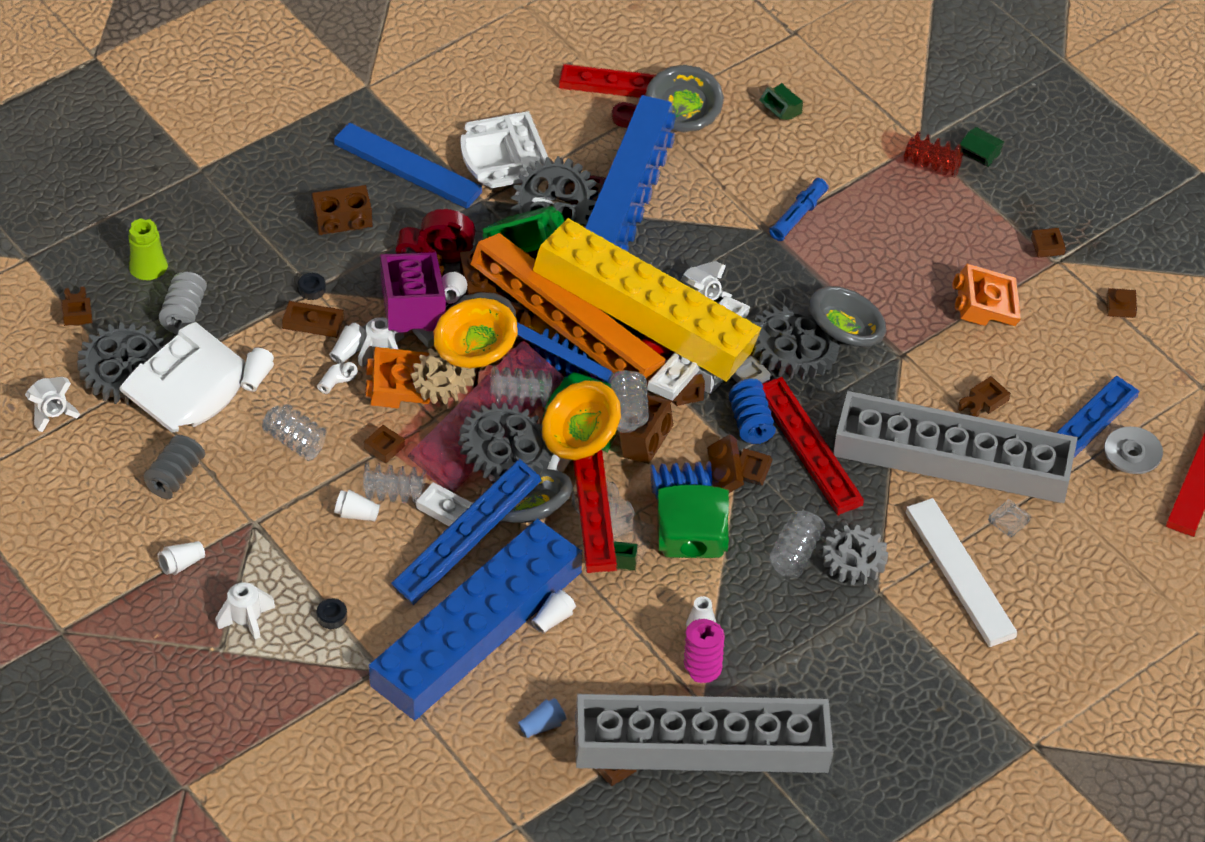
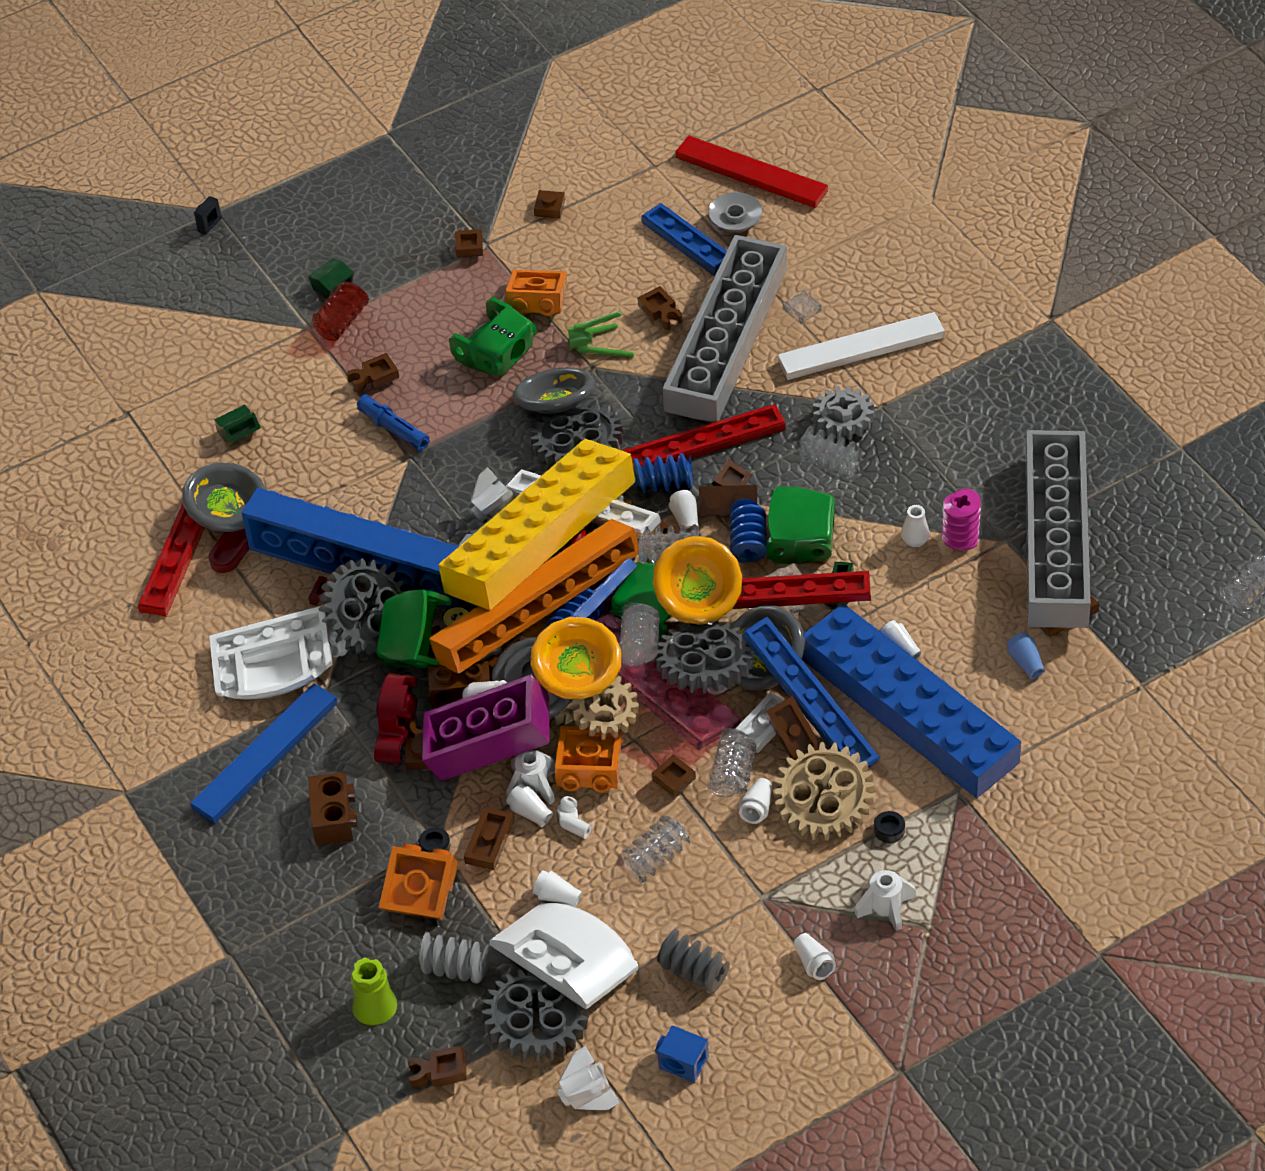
camera: 80 degrees left, 0 degrees up
none -> black plate [194,196,222,235]
none -> reddish brown plate [346,353,400,392]
none -> orange plate [379,843,458,921]
none -> green piece [449,296,537,376]
none -> bright green plant [568,311,635,357]
none -> blue brick [655,1025,709,1083]
none -> white cone [668,490,699,534]
none -> reddish brown plate [764,696,820,761]
none -> tan gear [773,742,876,840]

